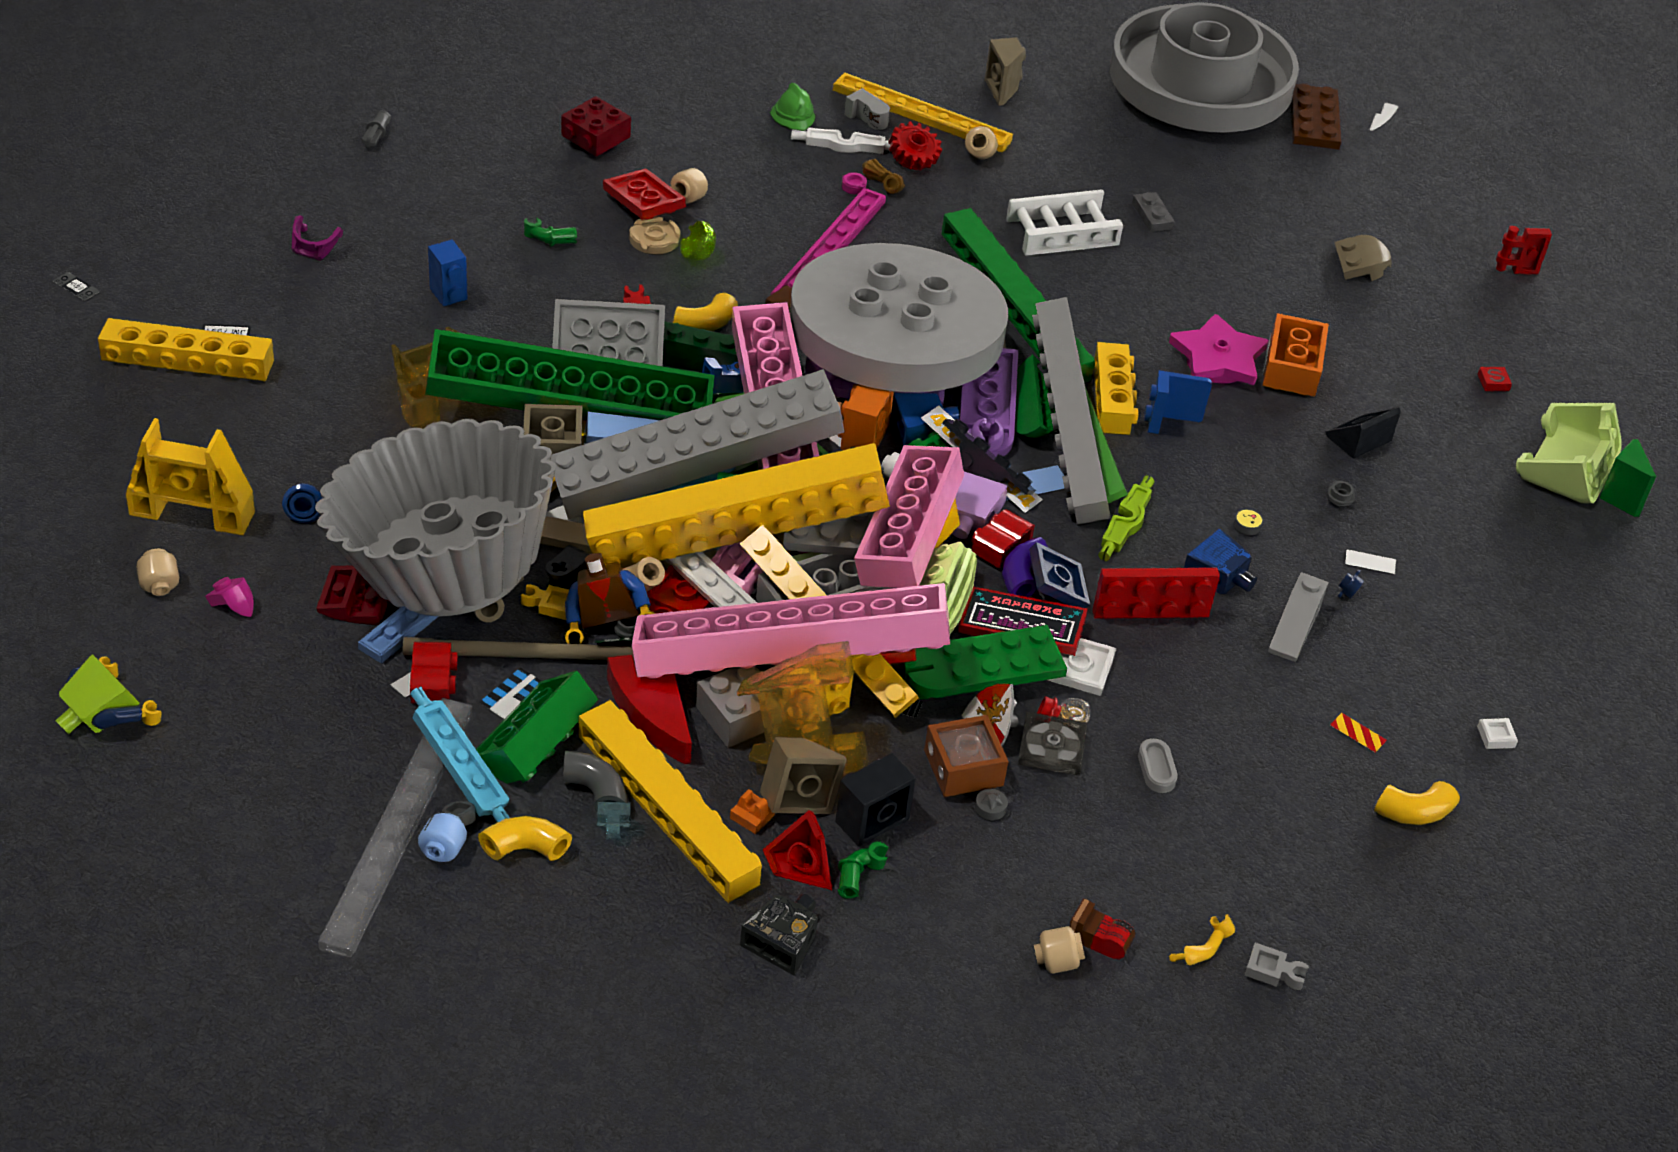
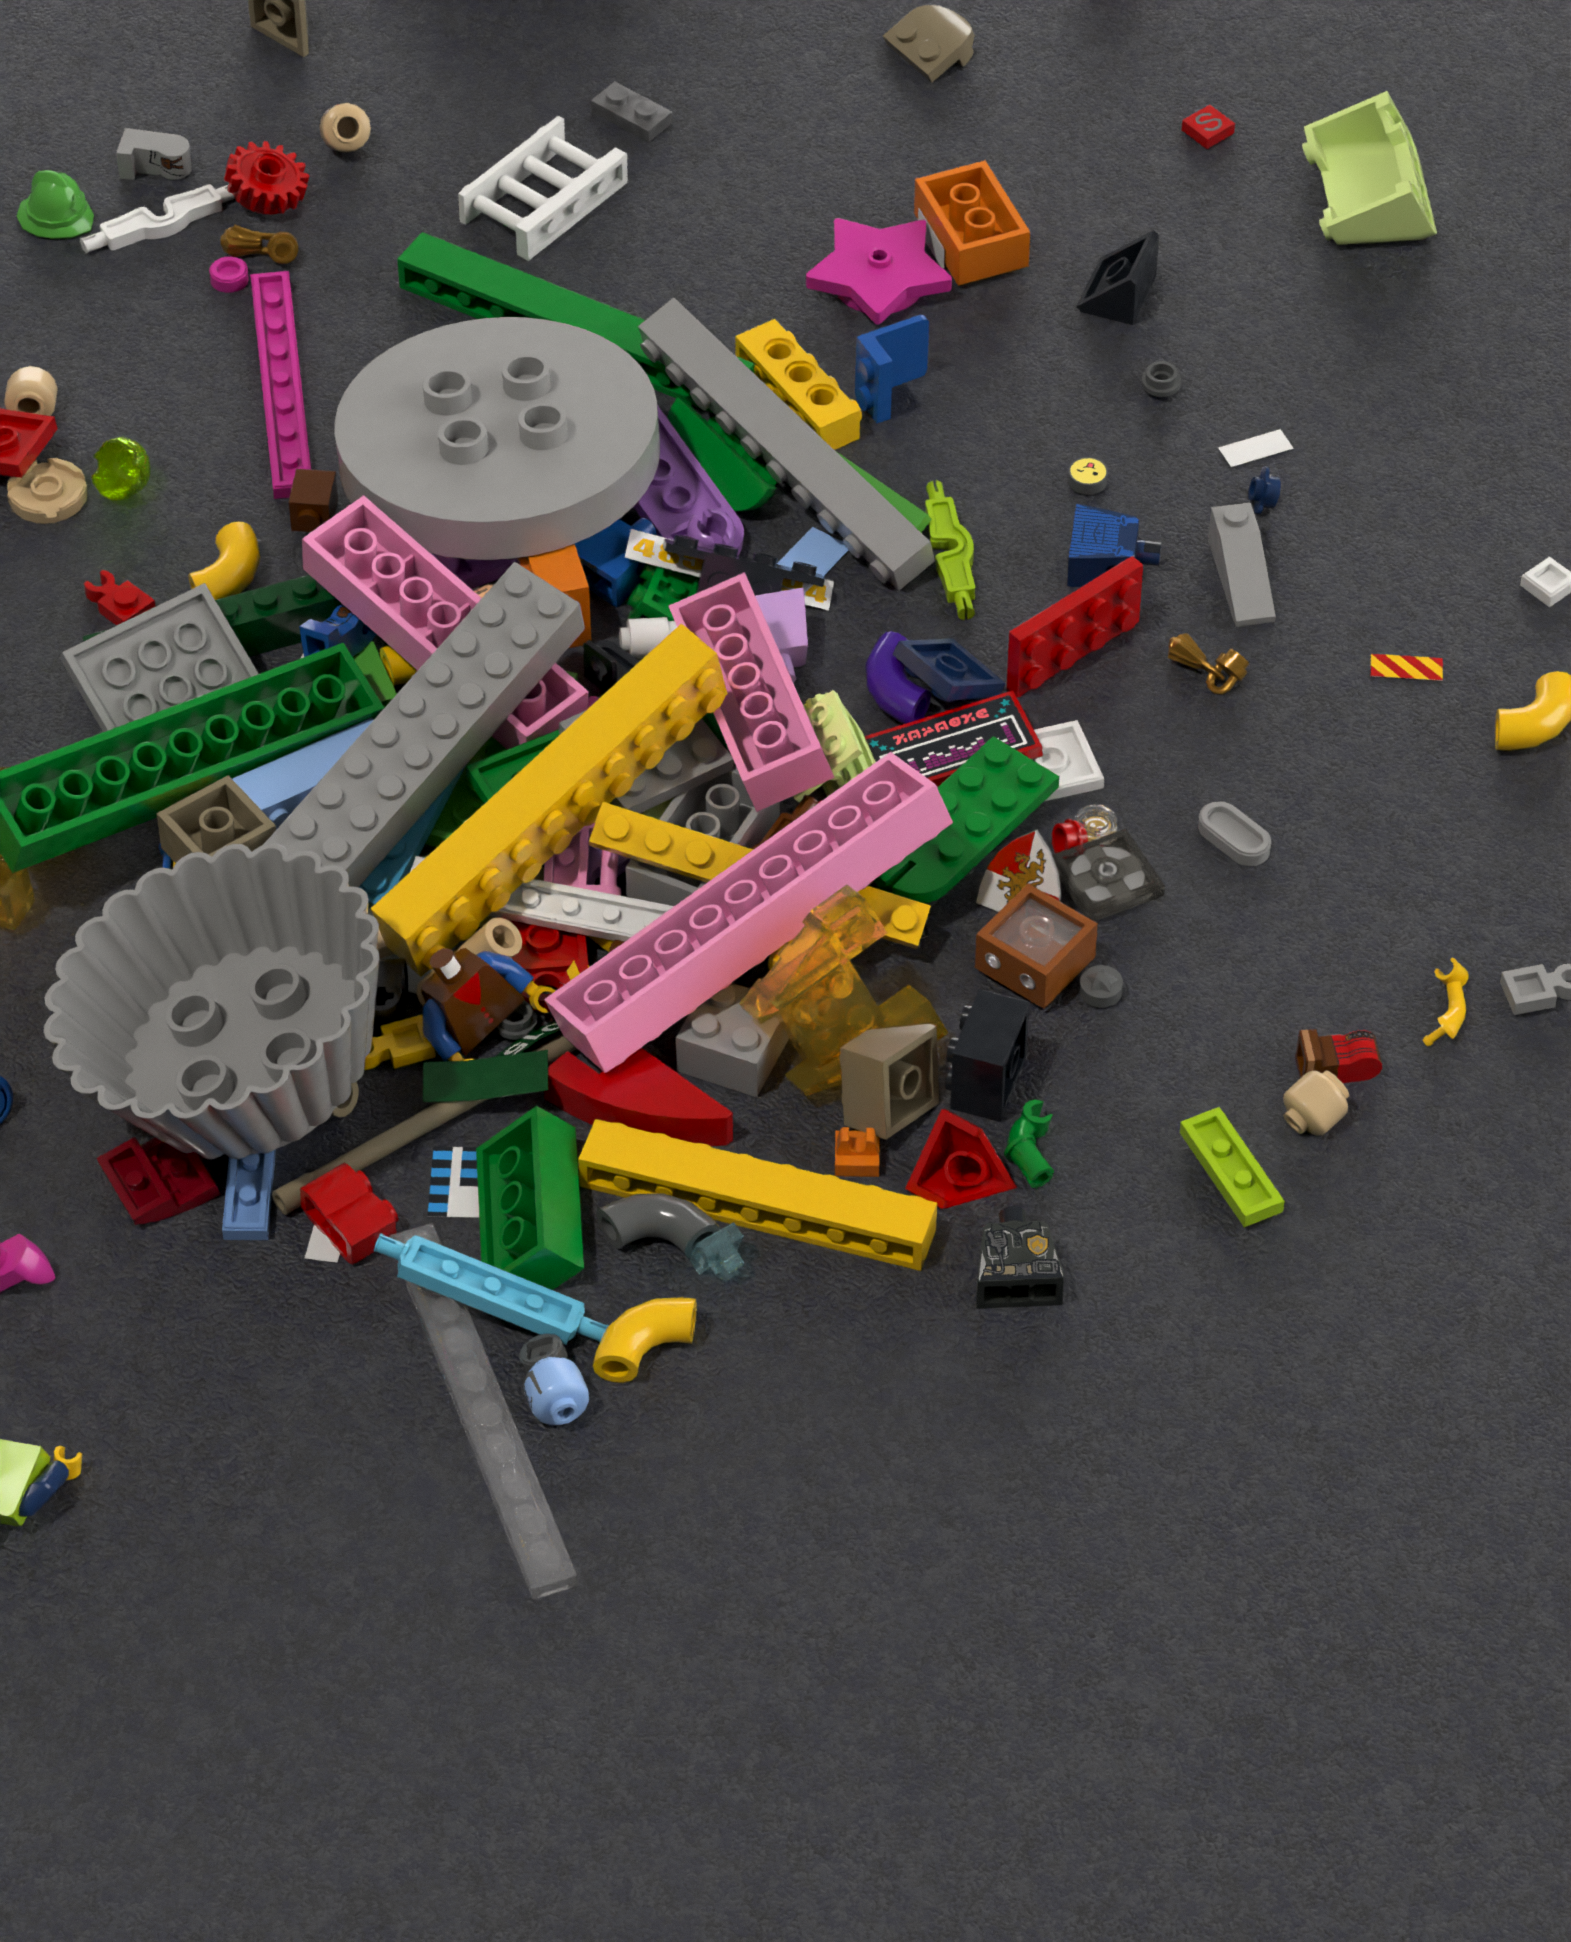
camera: 30 degrees left, 5 degrees up
yellow tile [833,73,1013,153] -> none
red brick [971,509,1035,569] -> none
green slope [1599,439,1656,517] -> none
none -> dark green sticker [423,1050,548,1102]
none -> pearl gold piece [1168,633,1249,695]
none -> lime plate [1180,1107,1284,1227]

